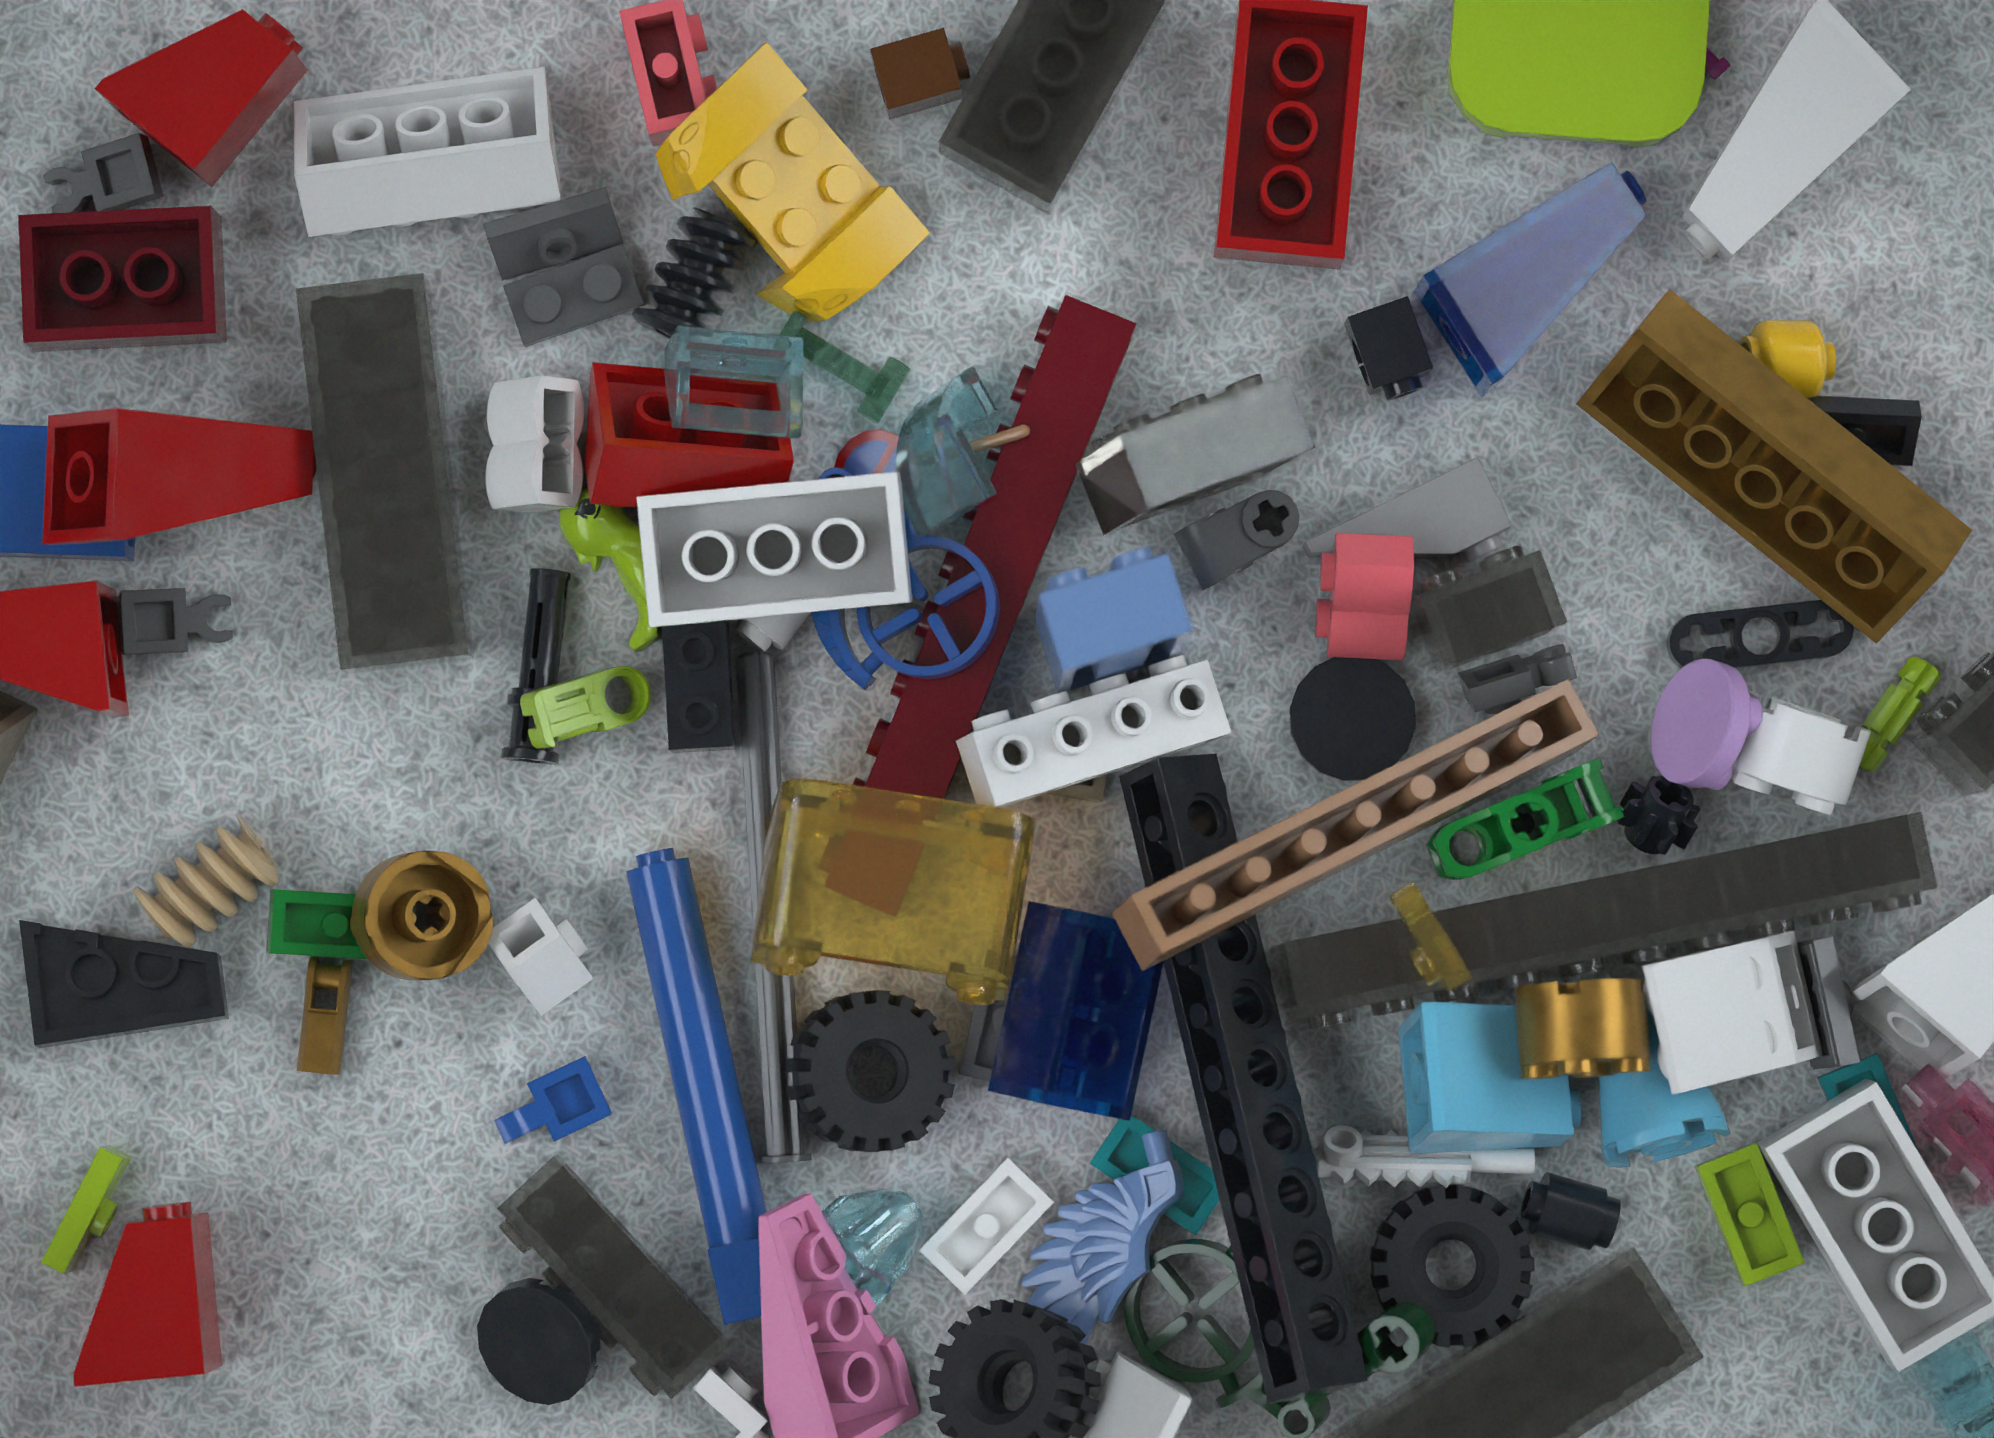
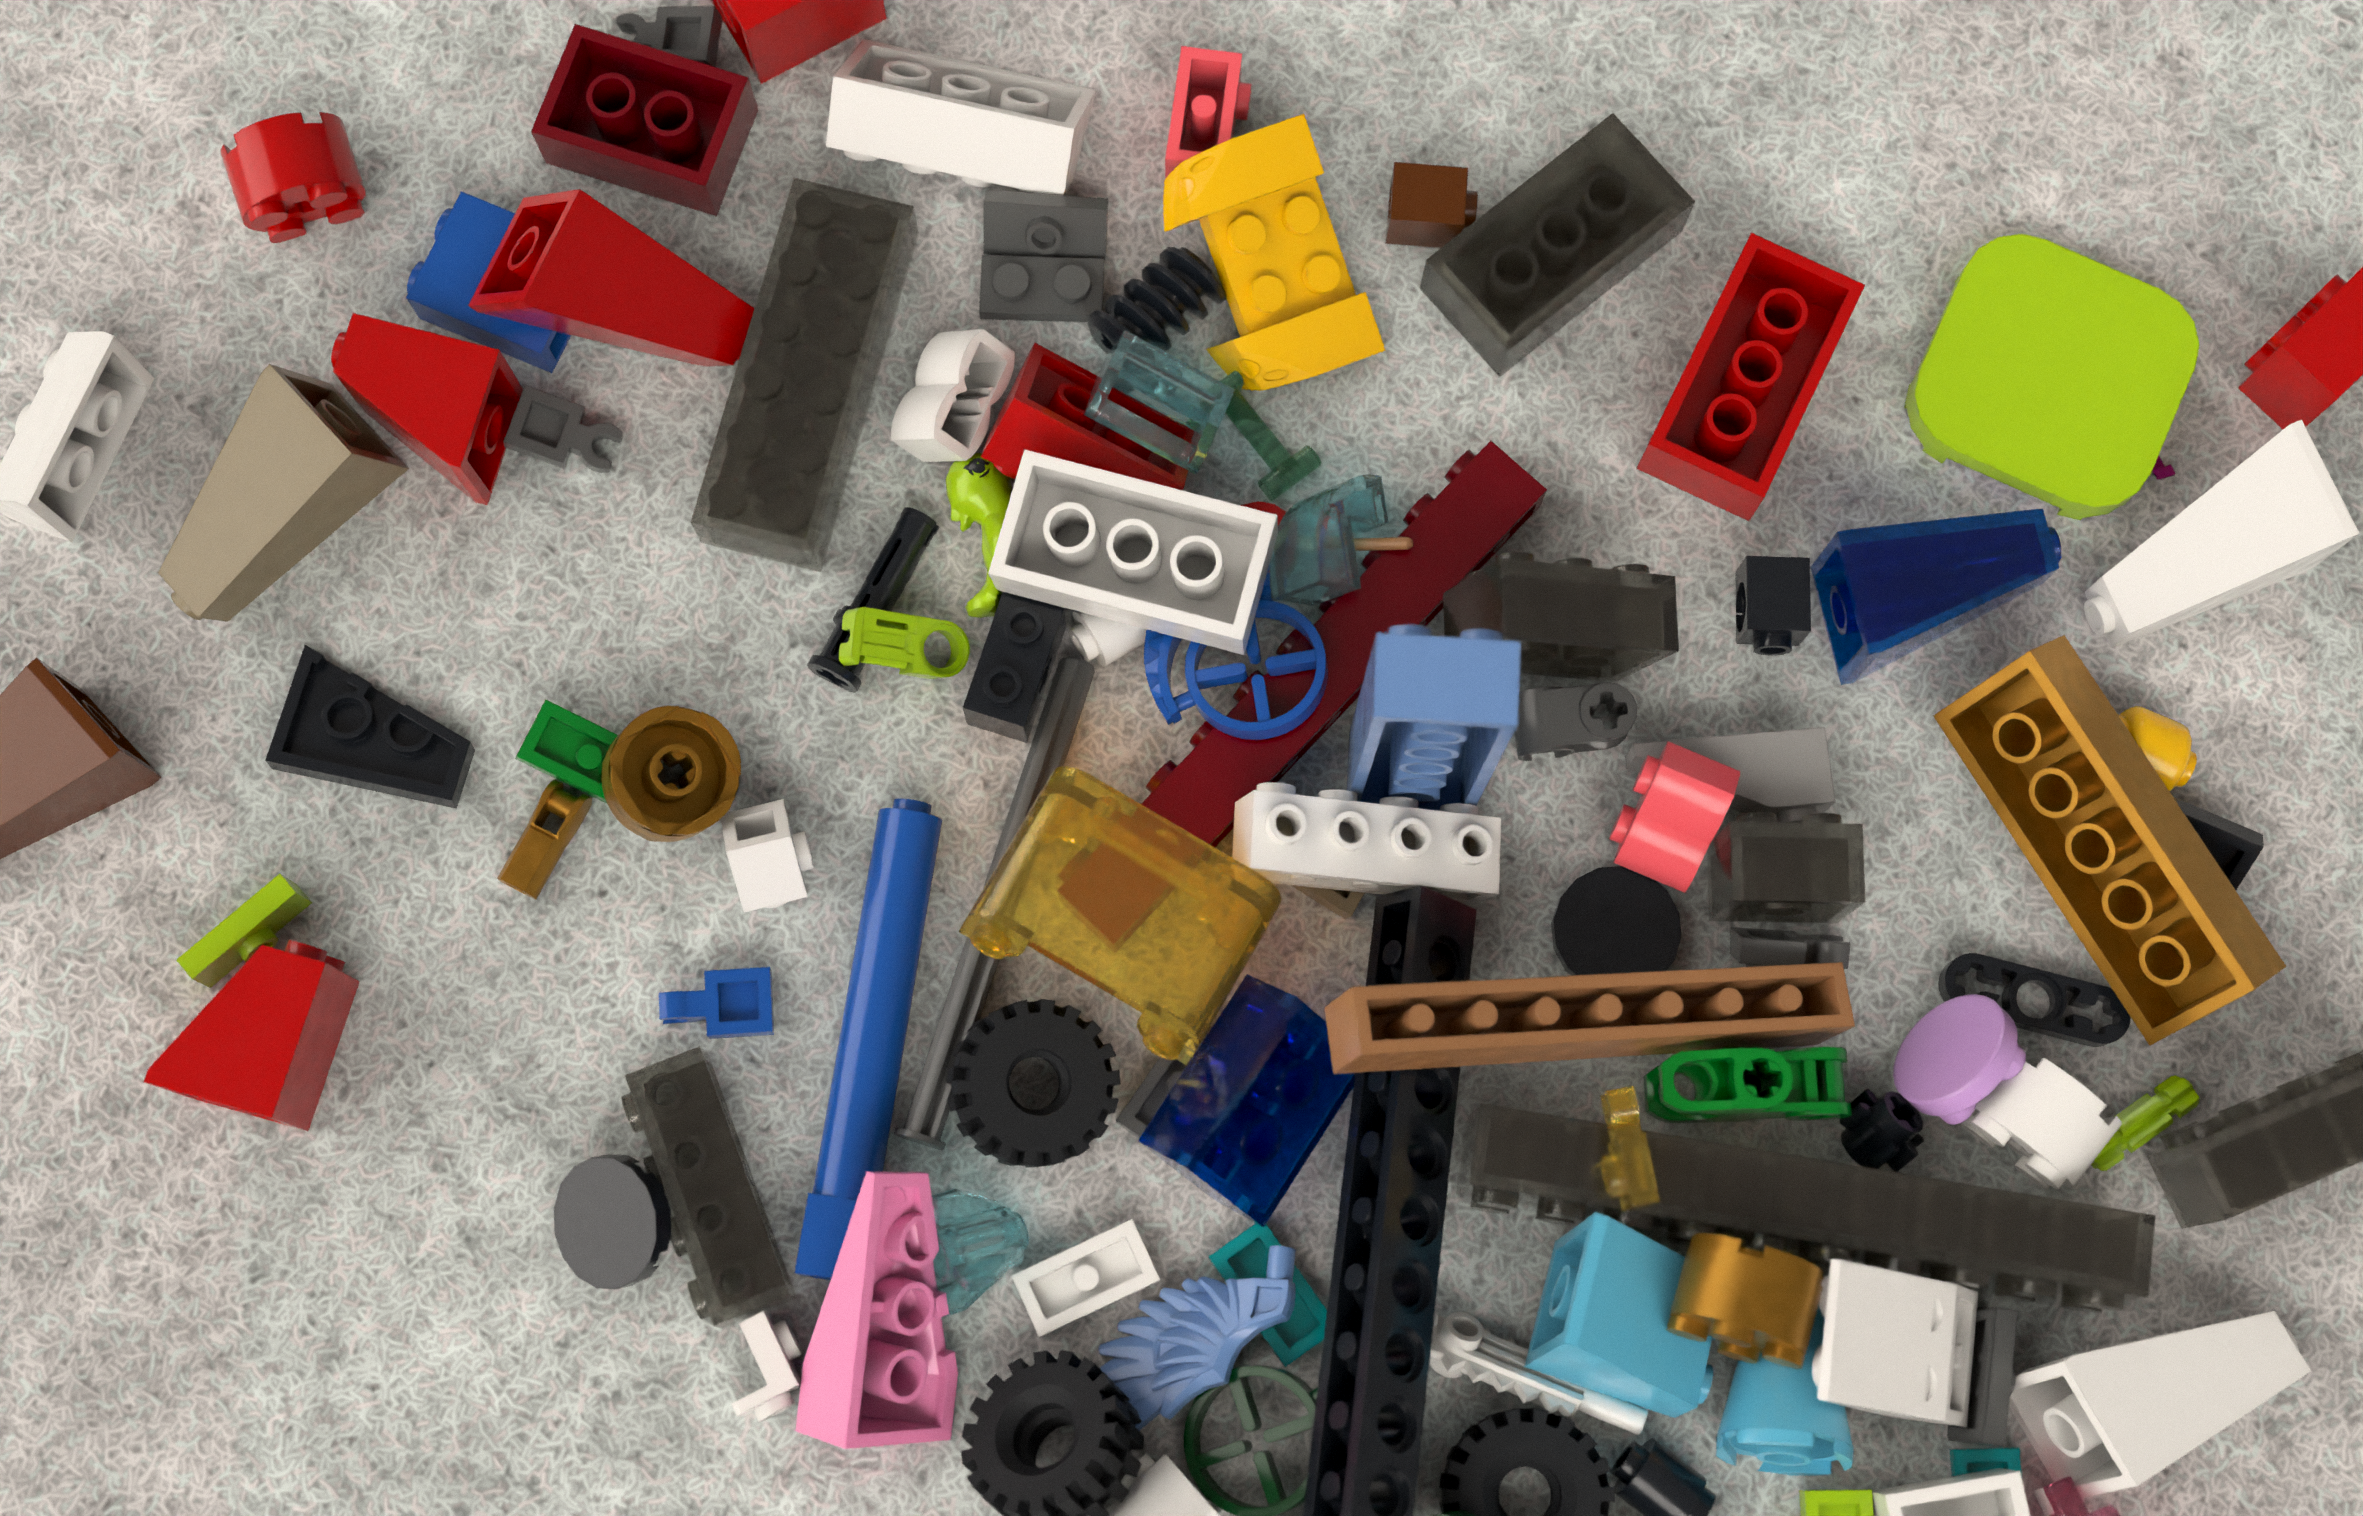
camera: 20 degrees right, 10 degrees down
tan piece [132,813,280,948] -> none

